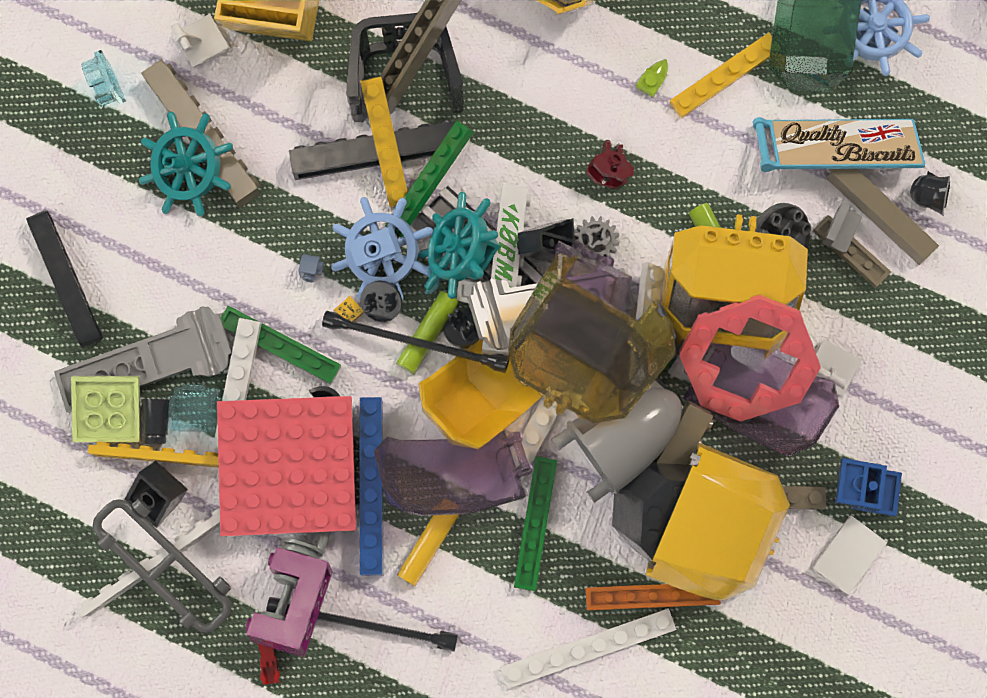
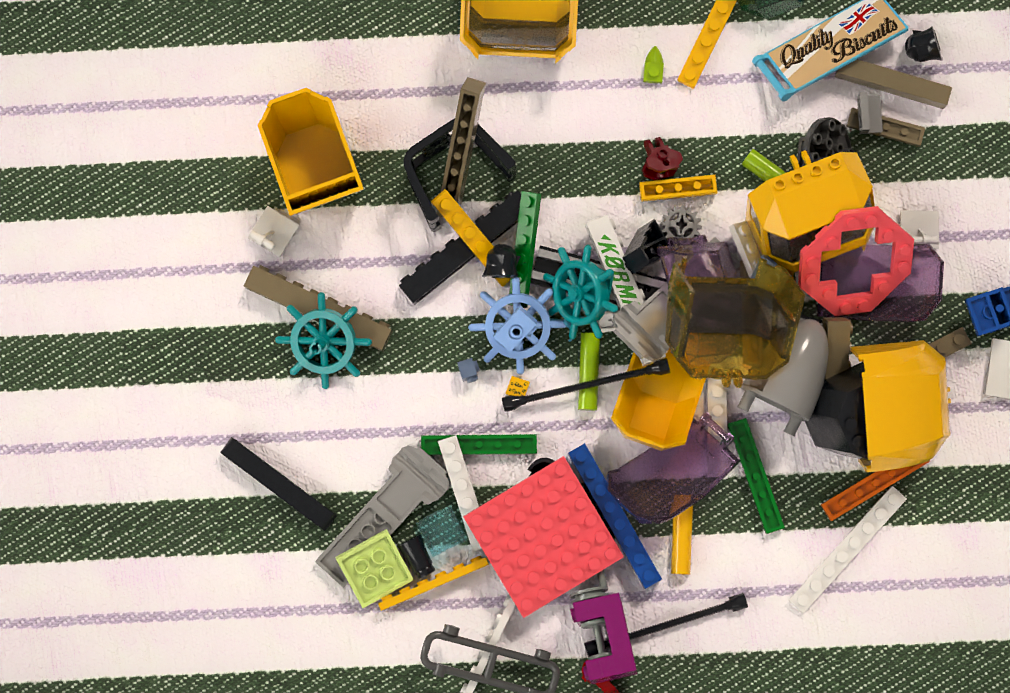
camera: 20 degrees left, 5 degrees up
clear light blue panel [81,50,126,107] -> none
black slope [124,461,188,528] -> none
black plate [360,280,403,322] -> none
black plate [444,308,479,350] -> none
none -> black helmet [482,244,521,278]
none -> yellow brick [639,175,717,202]

